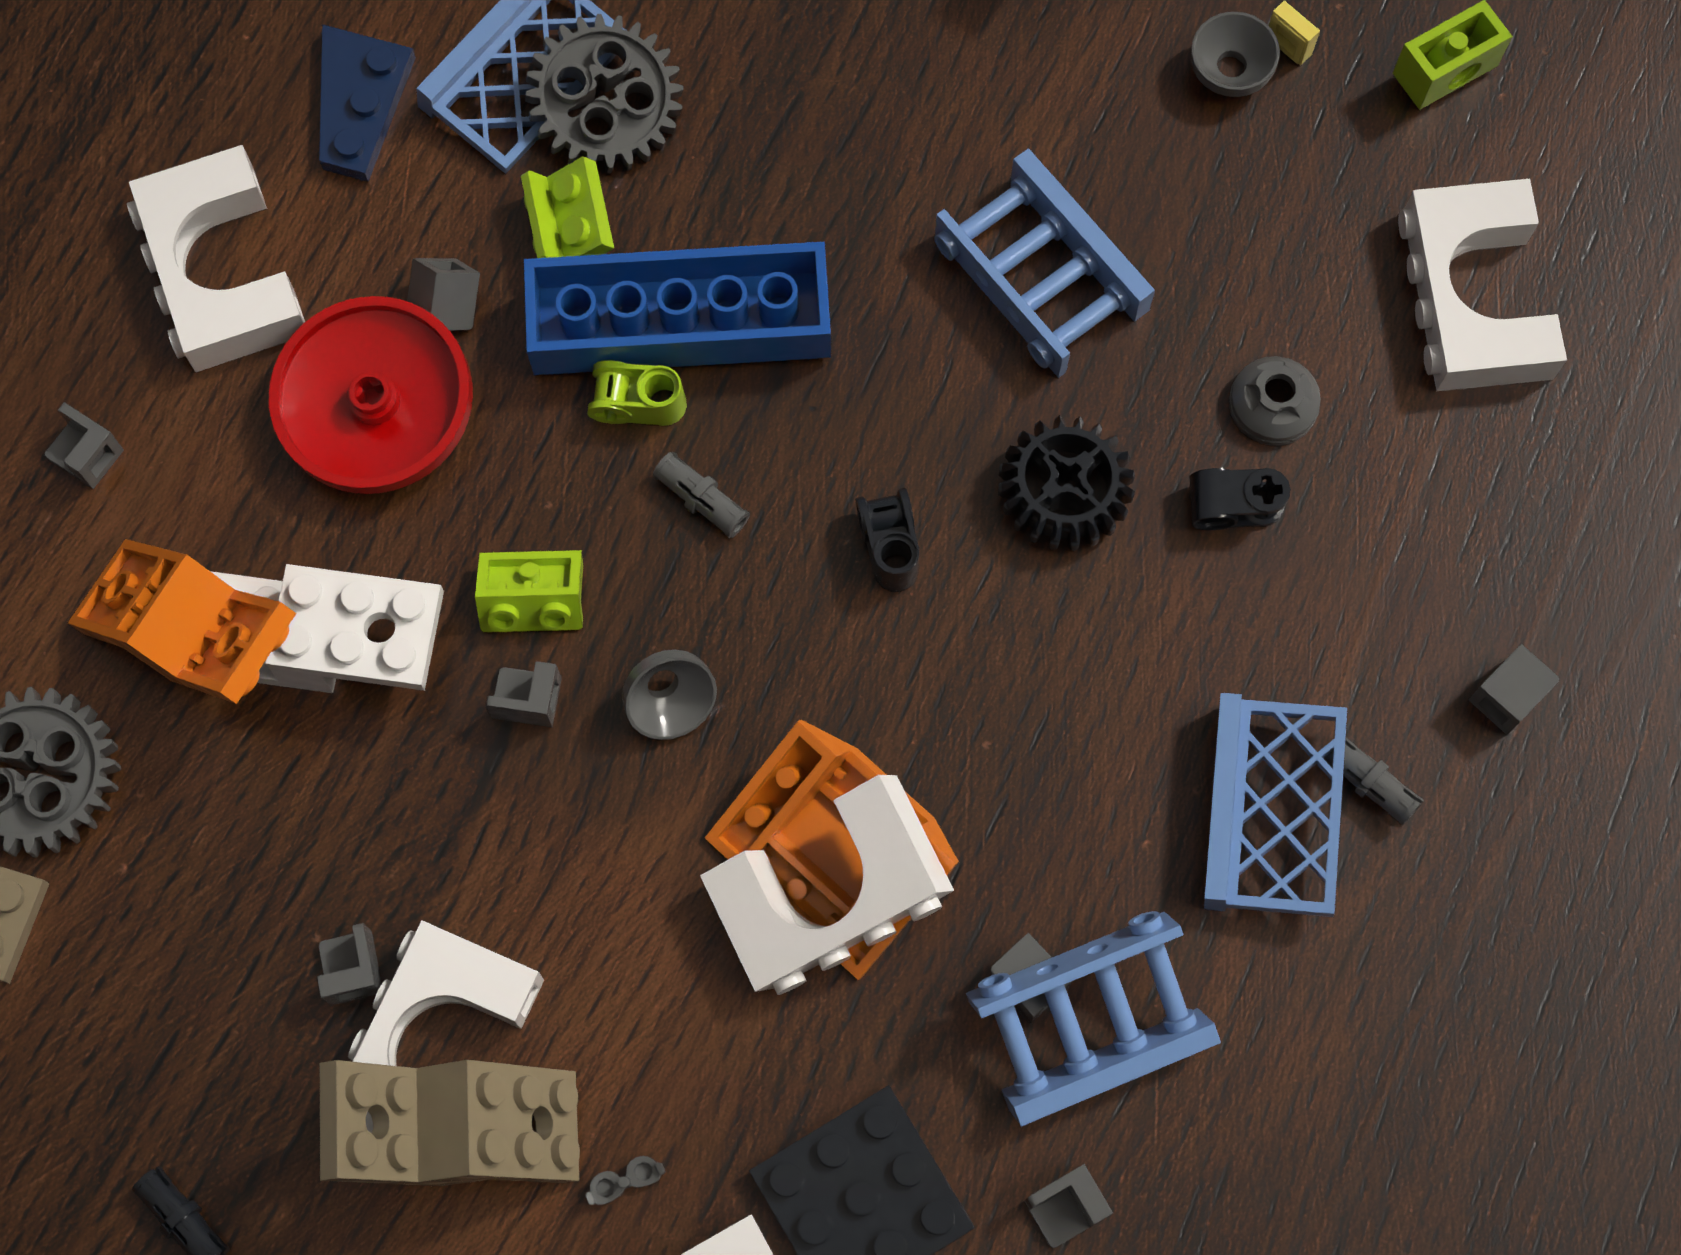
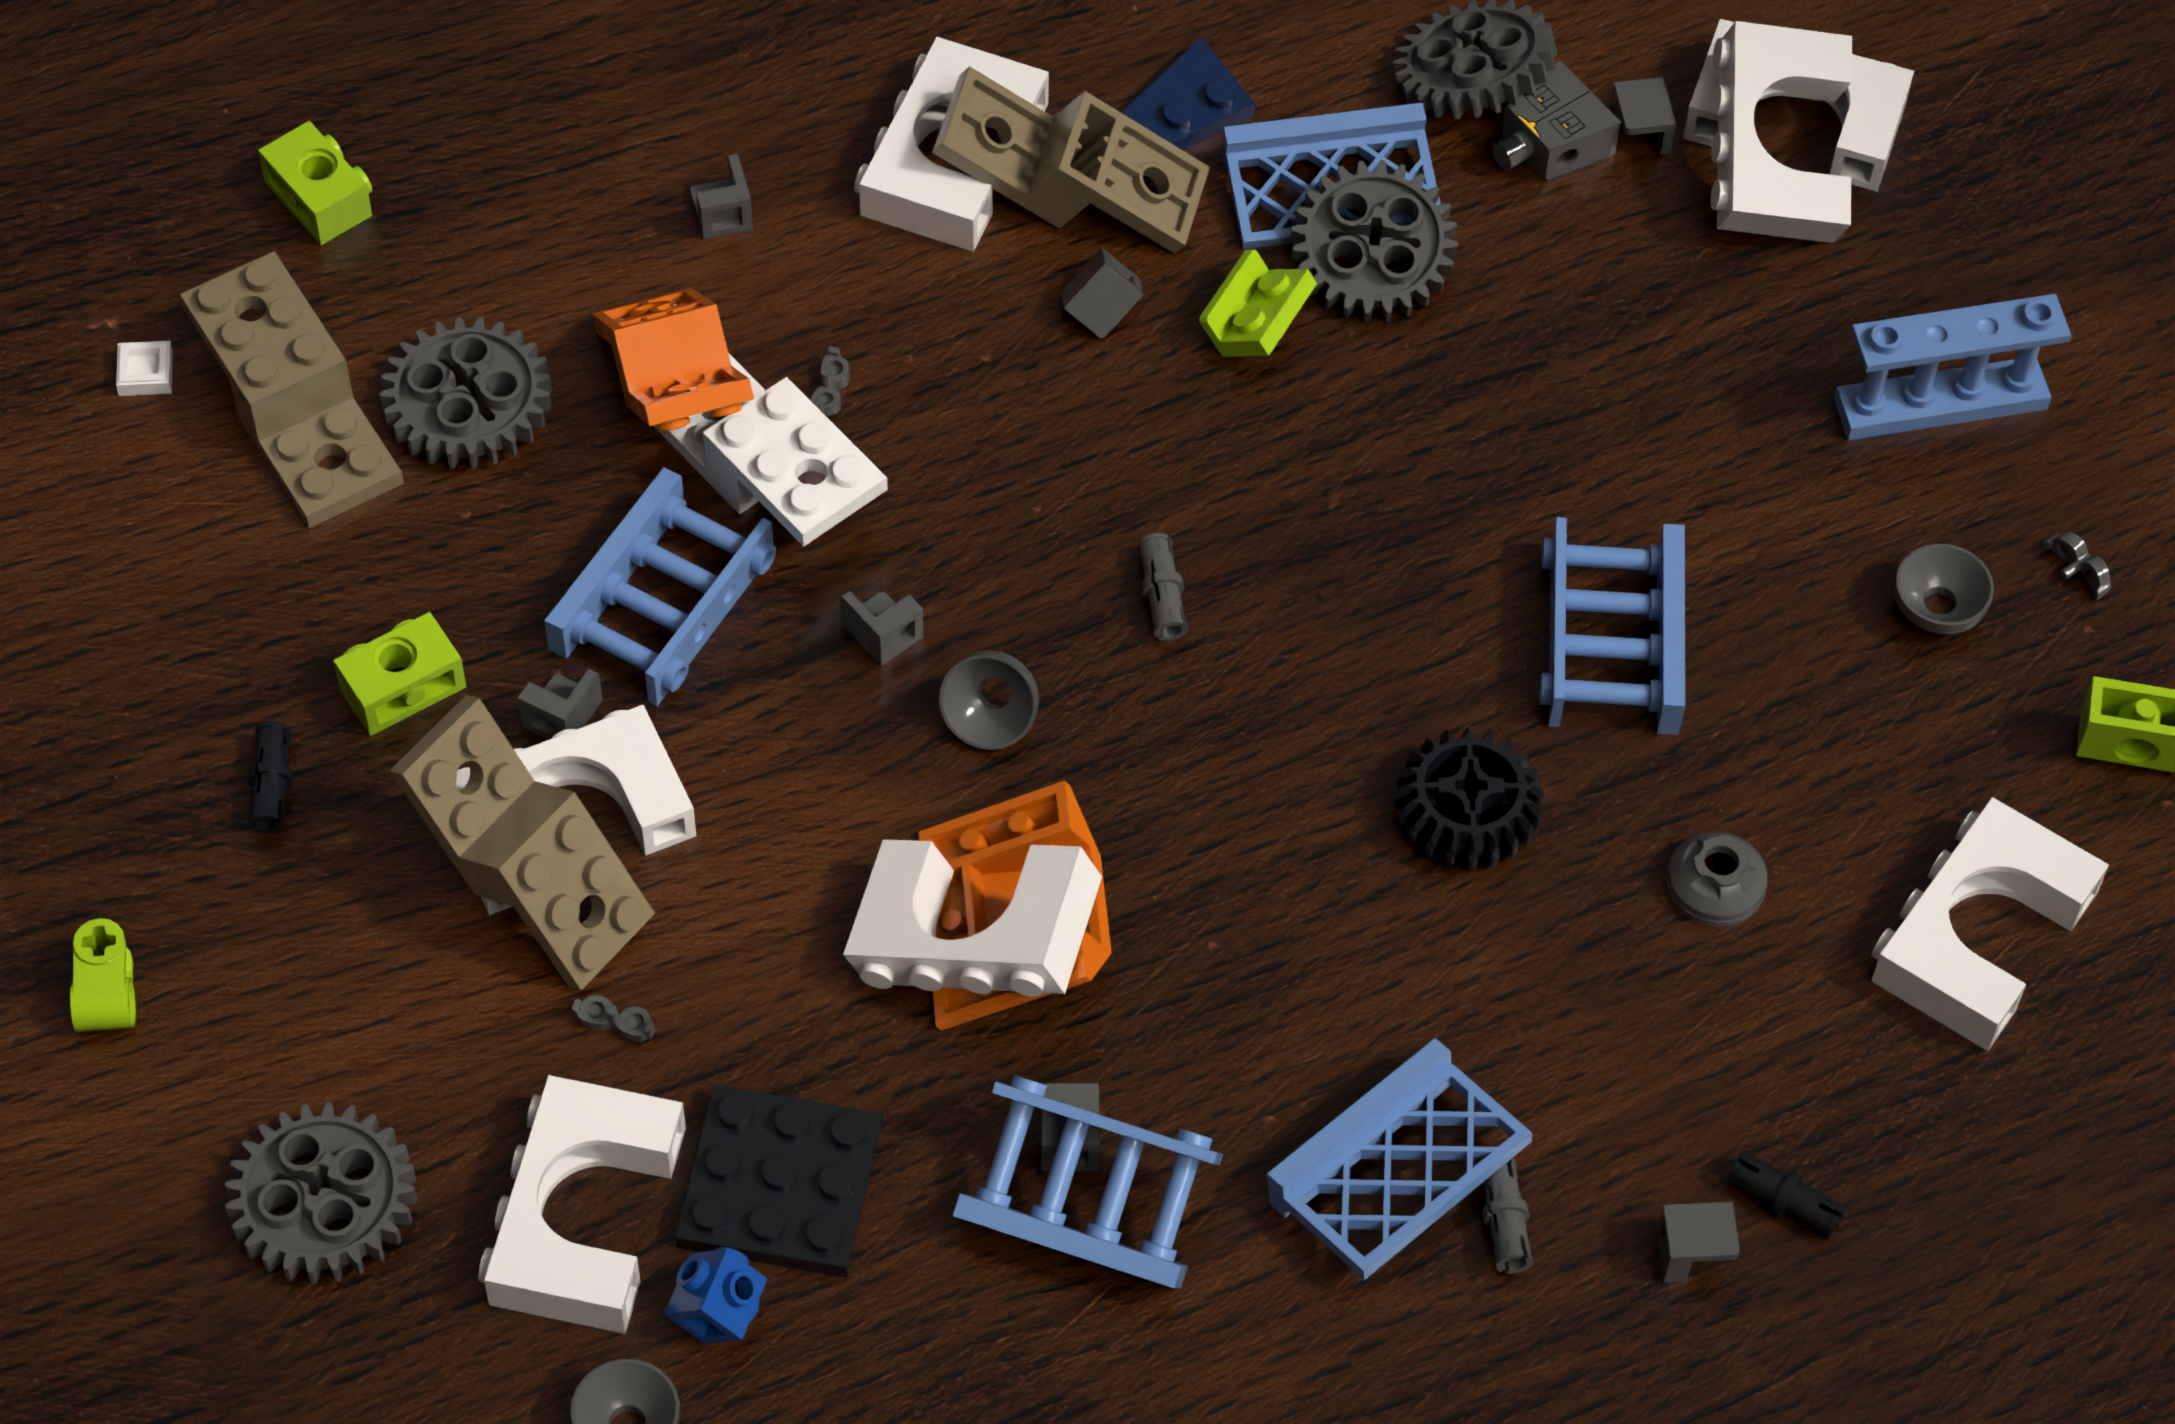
camera: 40 degrees right, 15 degrees down
red dish [269,296,473,494] -> none
lime bracket [475,550,583,632] -> none
blue brick [524,241,831,375] -> none
lime piece [587,360,687,426] -> none
black piece [855,488,919,592] -> none
dark grey panel [1024,1164,1113,1248] -> none
black piece [1189,468,1291,530] -> none
light yellow tile [1269,0,1320,66] -> none
none -> lime brick [333,612,466,736]
none -> medium blue fence [544,467,776,706]
none -> dark grey piece [810,346,850,416]
none -> dark tan bracket [932,66,1210,254]
none -> black pin [1727,1150,1847,1239]

